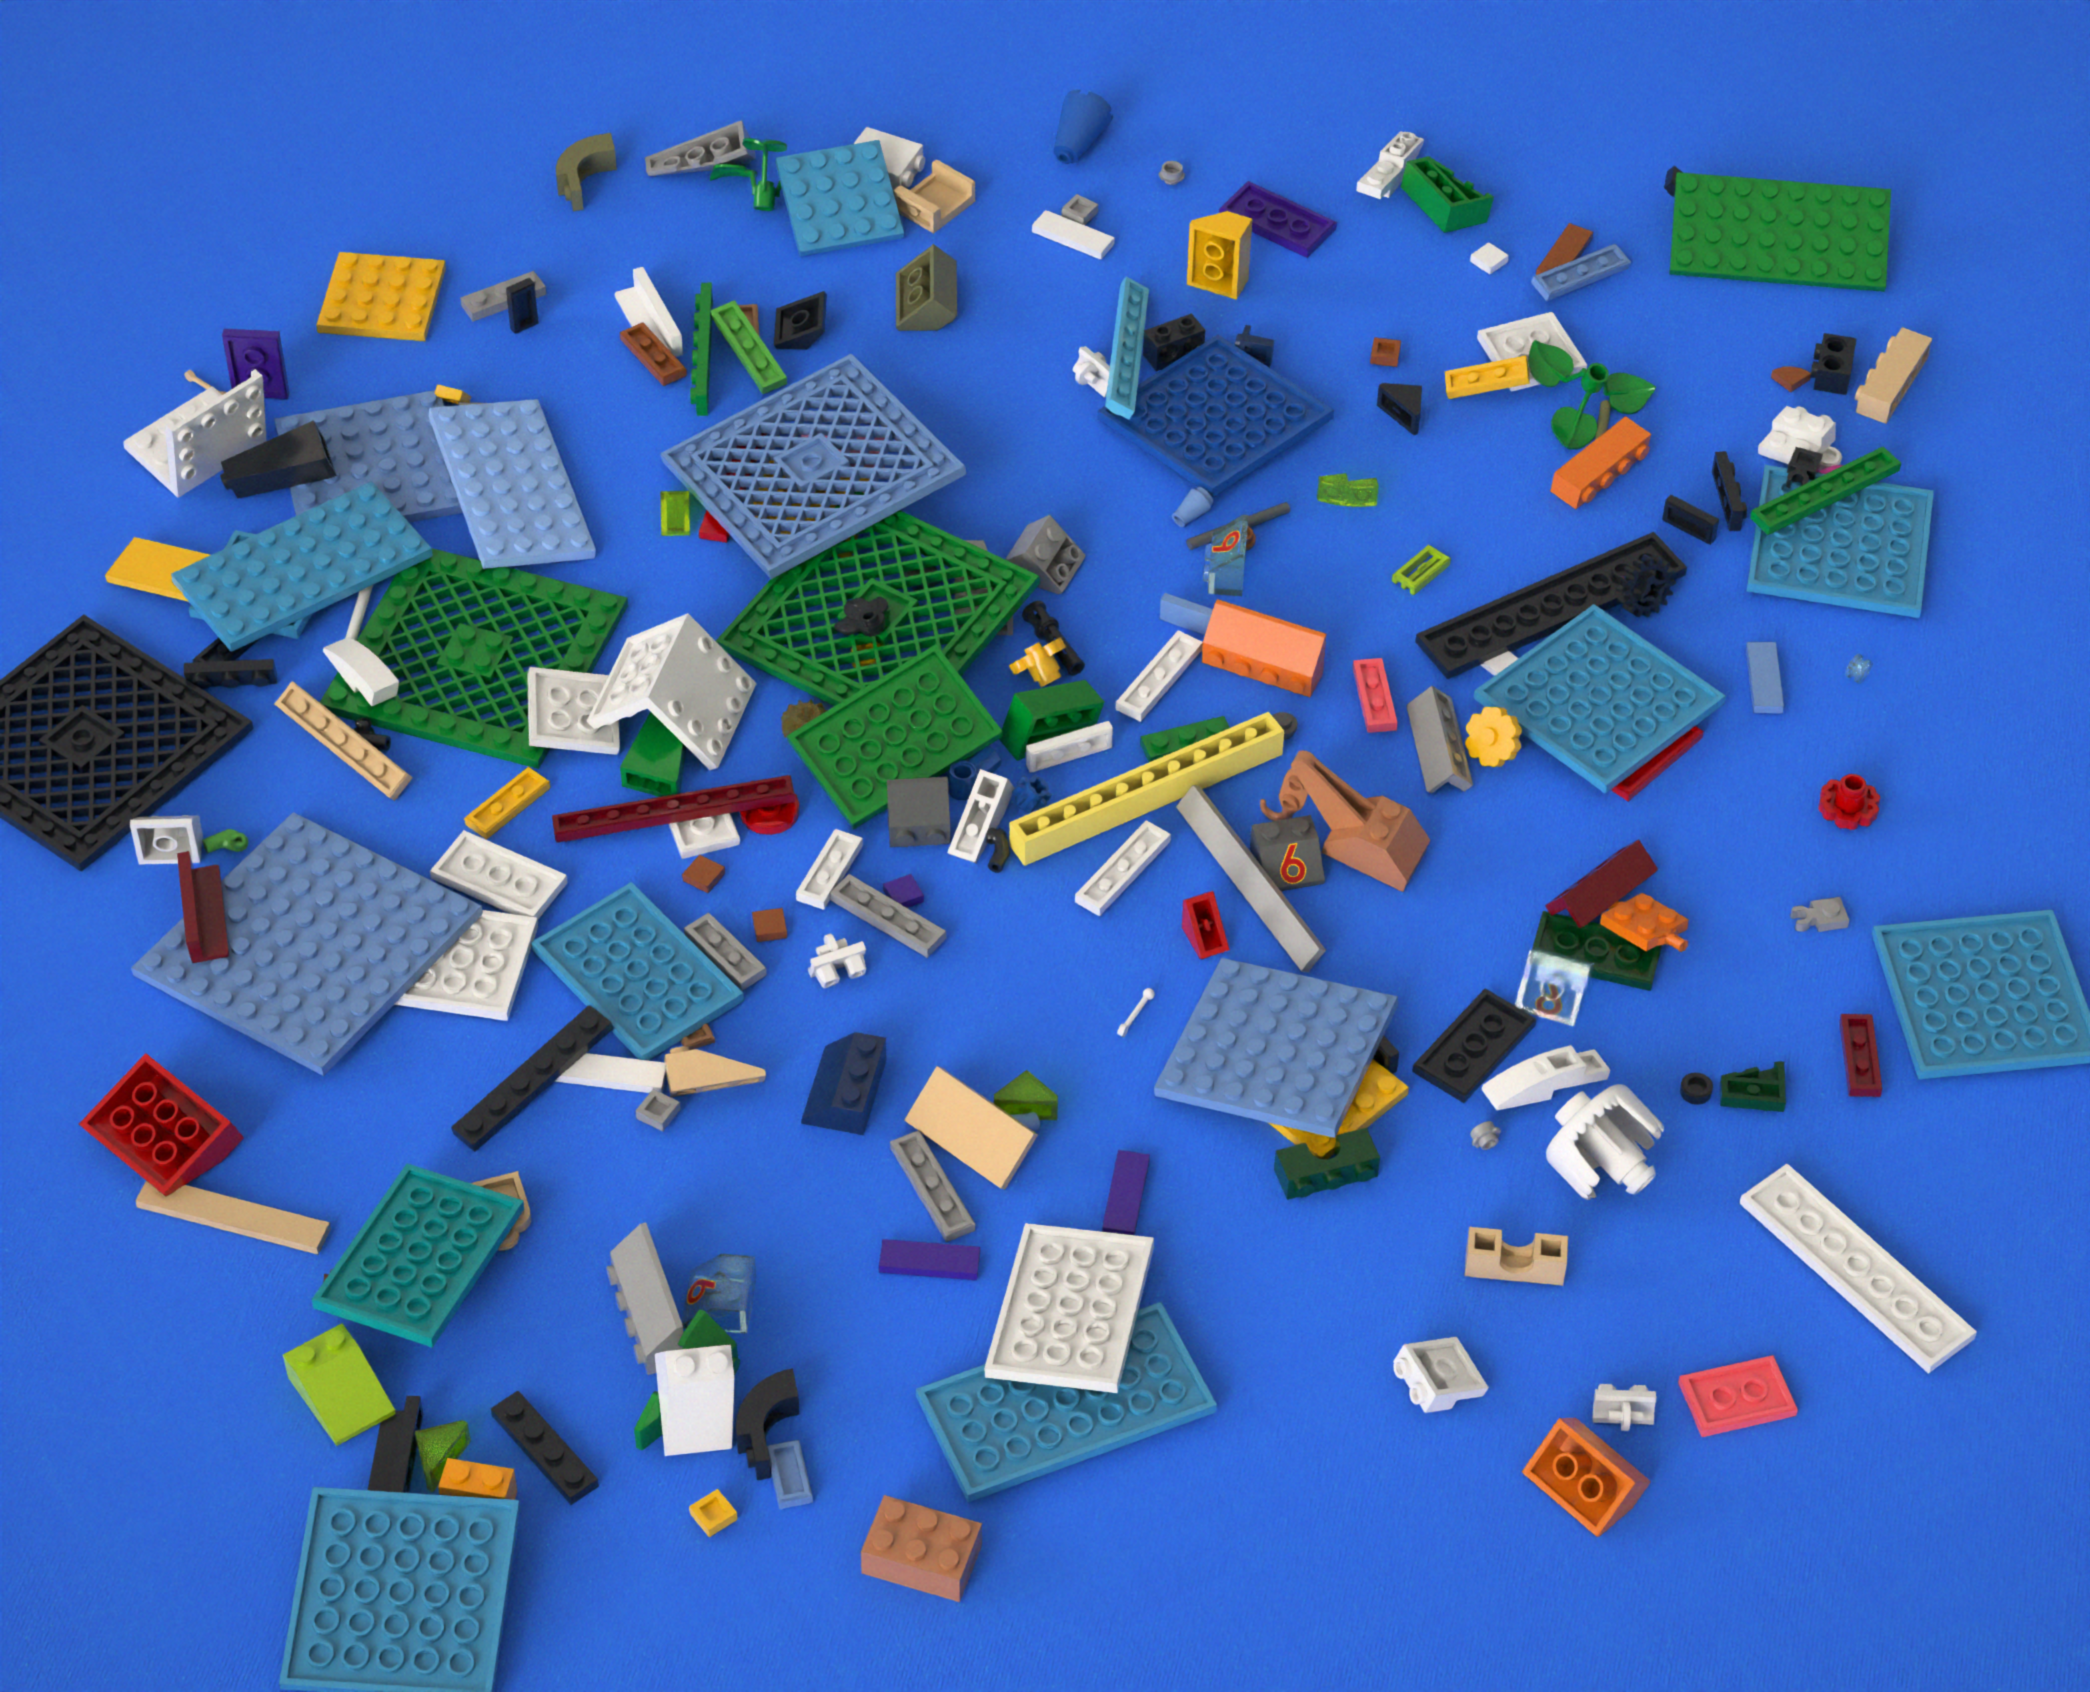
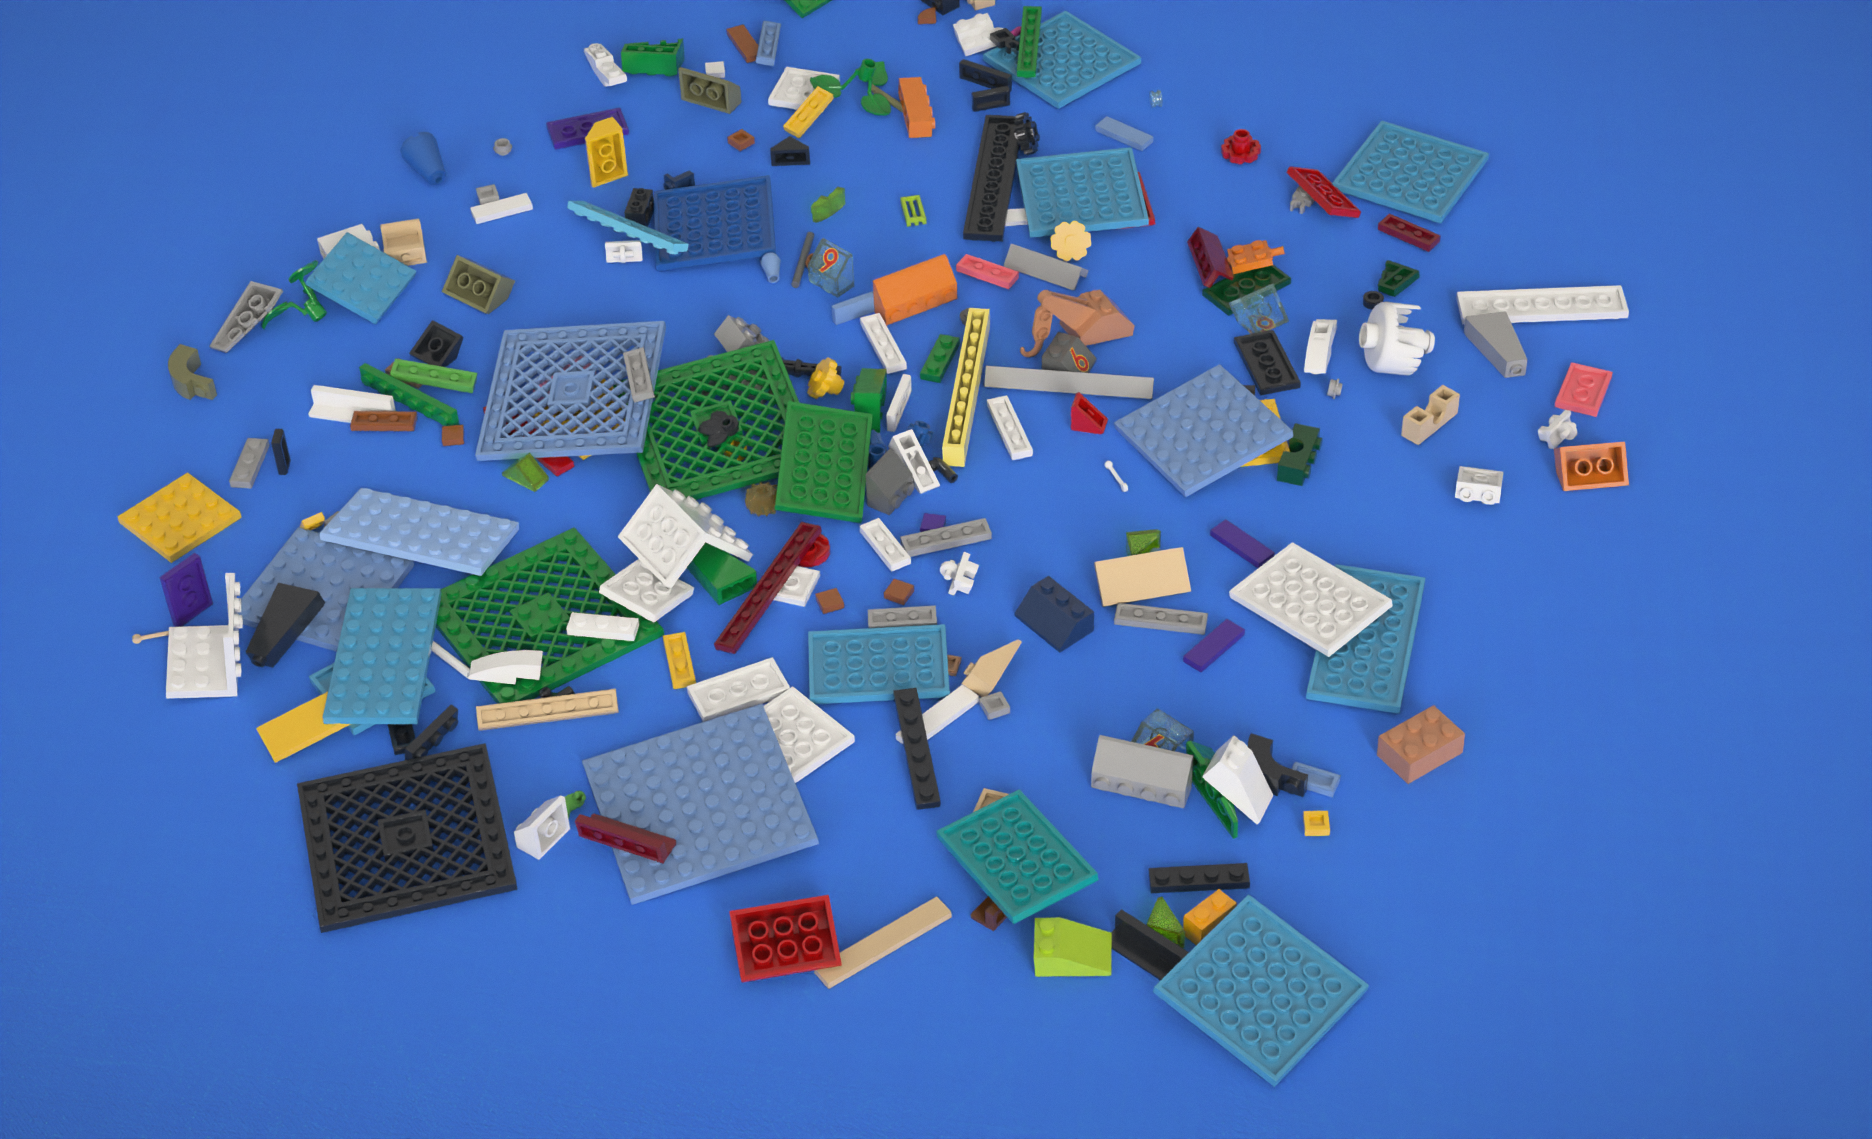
camera: 50 degrees left, 5 degrees down
none -> dark orange tile [442,425,464,446]
none -> white plate [566,612,639,641]
none -> light grey plate [623,347,655,403]
none -> olive slope [678,67,742,114]
none -> red tile [1286,166,1361,218]
none -> light grey slope [1464,311,1527,378]

